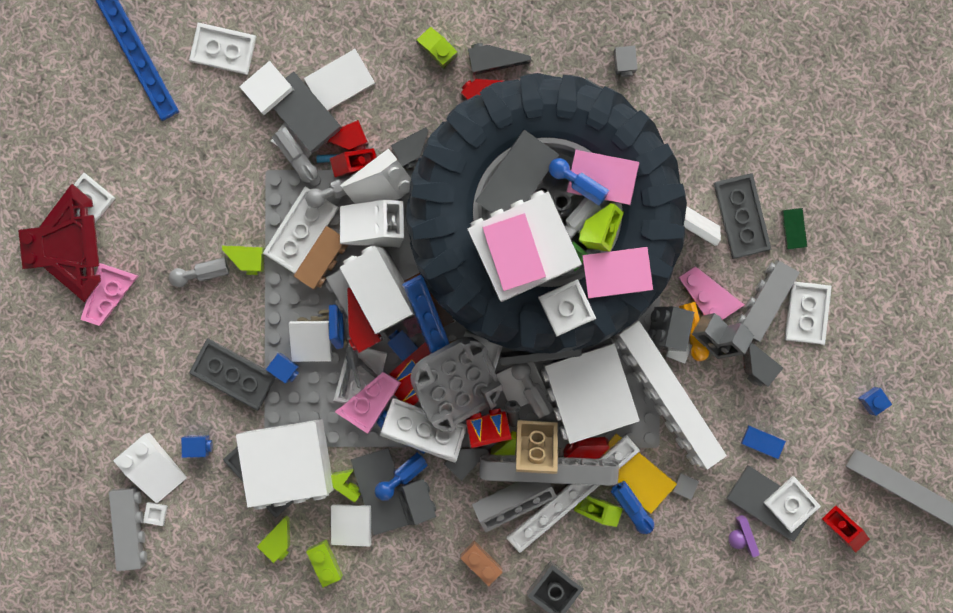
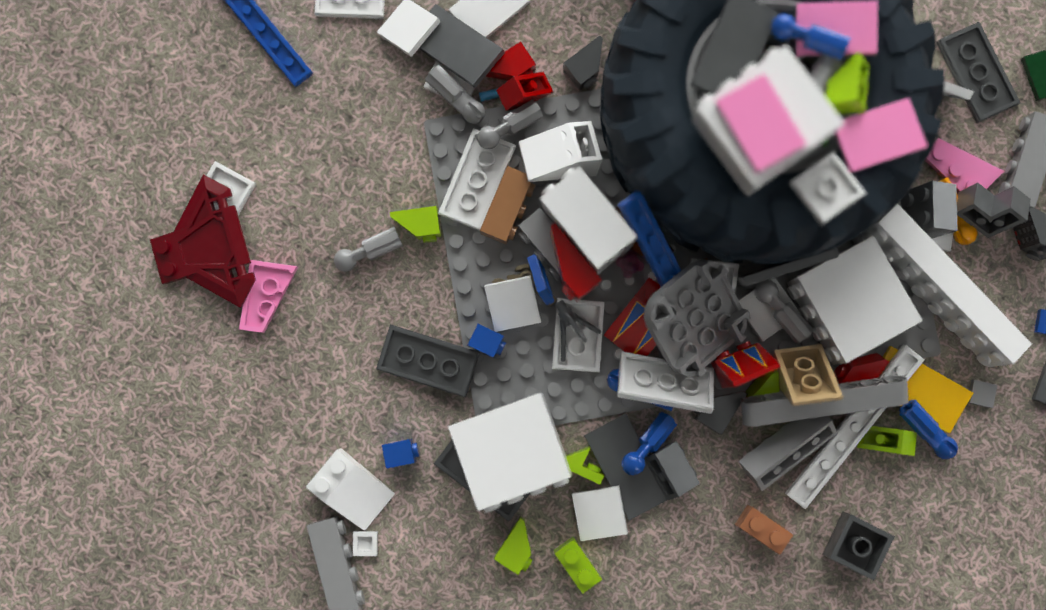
camera: 15 degrees left, 5 degrees down
bright pink wing [335,372,401,434] -> none
white slope [340,149,411,204] -> none
blue brick [387,330,419,361] -> none
dark grey pin [504,400,521,427] -> none

